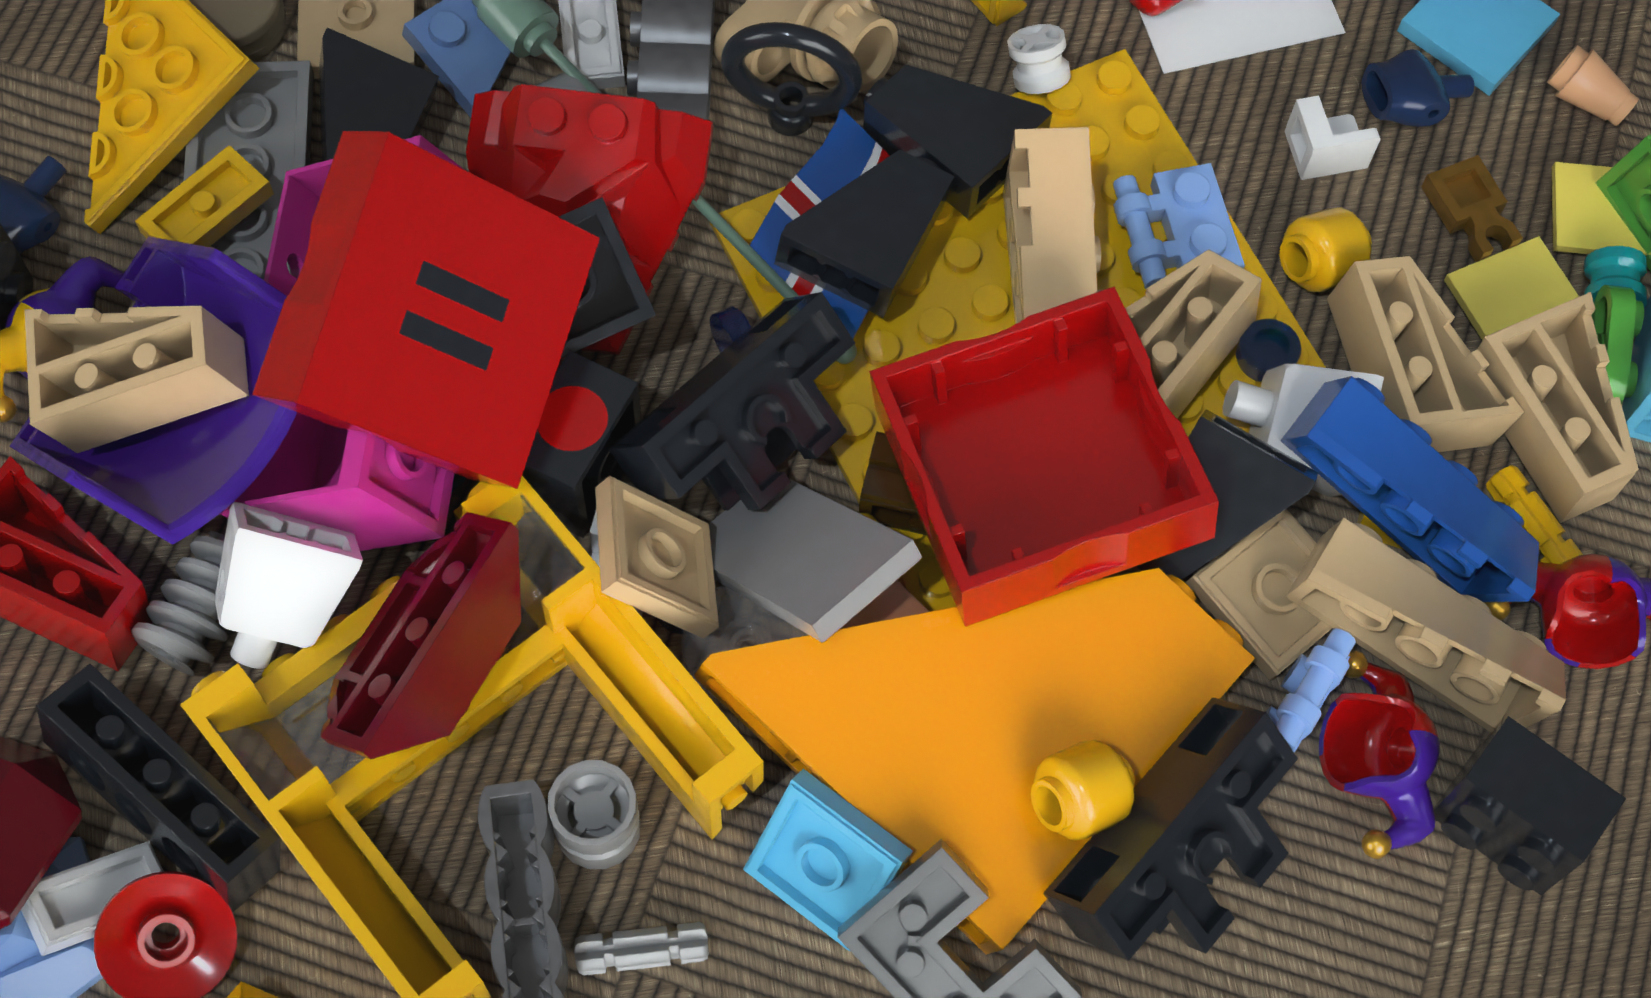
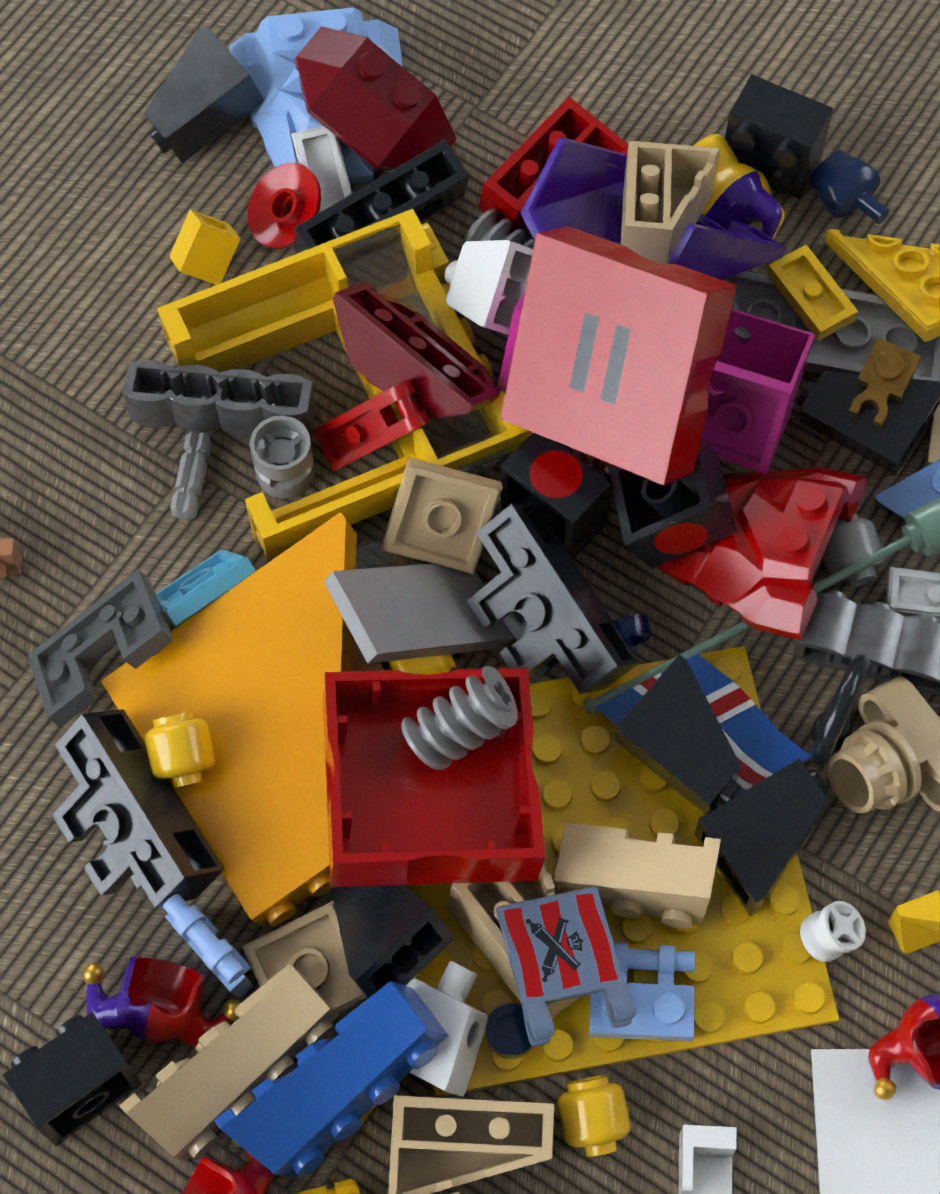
camera: 110 degrees right, 0 degrees up
none -> red plate [312,379,431,472]
none -> light grey piece [401,666,518,771]
none -> flag [496,886,636,1046]
none -> pearl gold plate [849,338,921,429]

